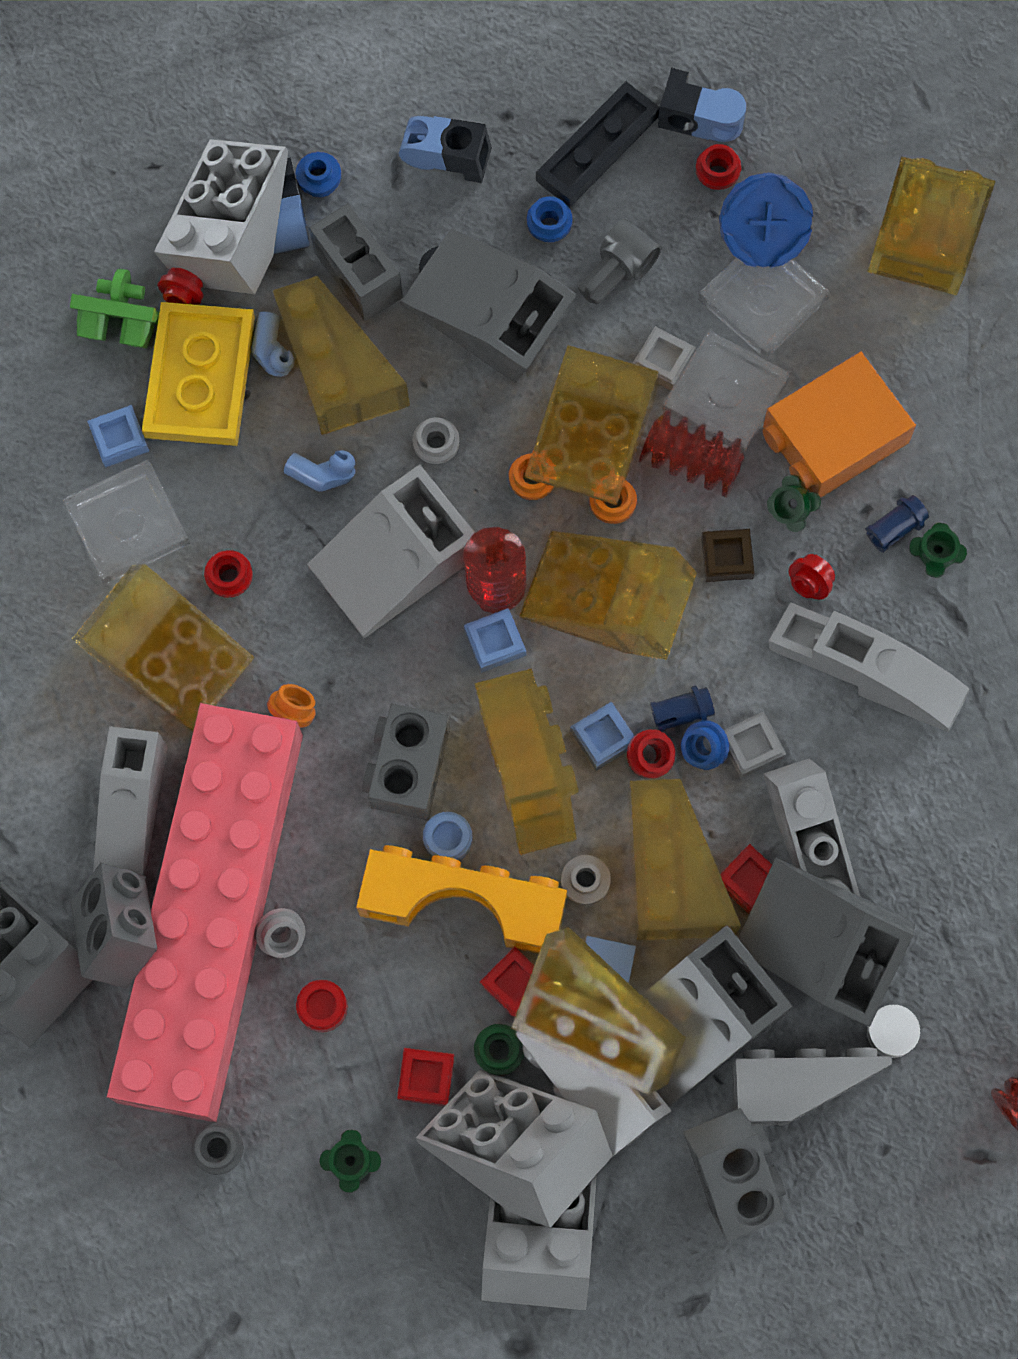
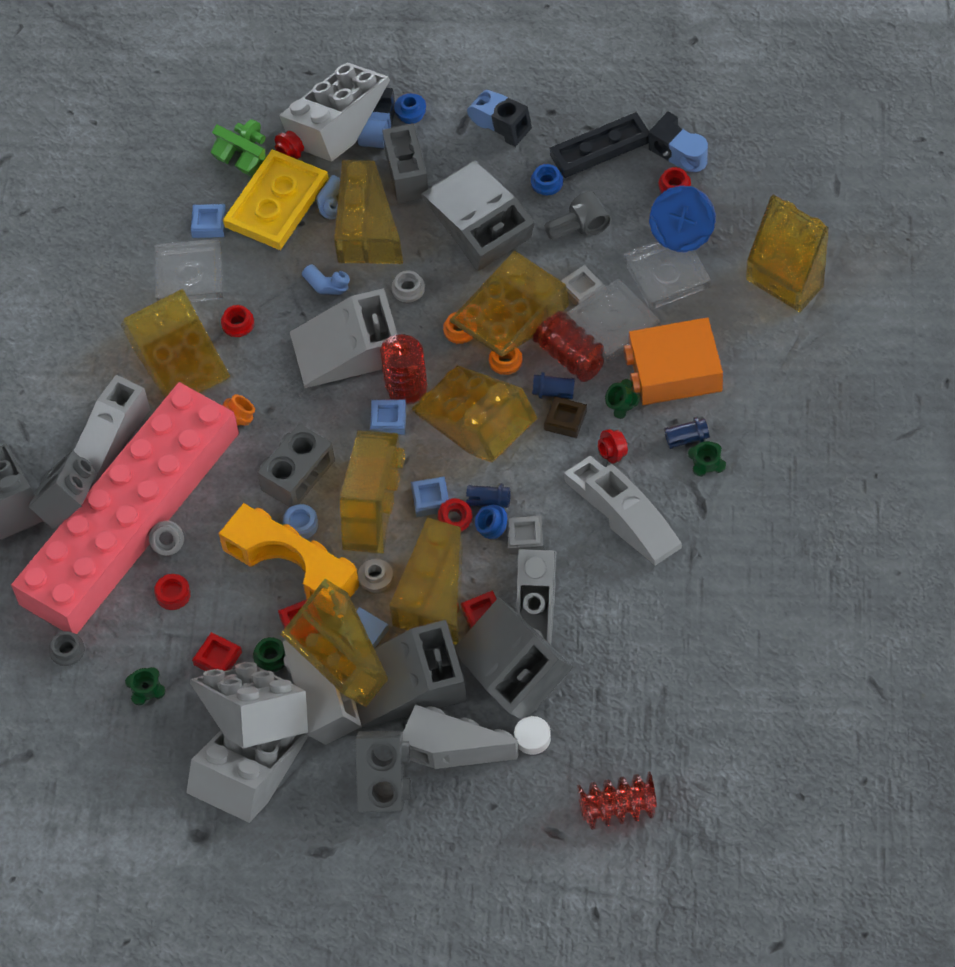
camera: 25 degrees right, 15 degrees down
none -> dark blue pin [532,372,575,400]

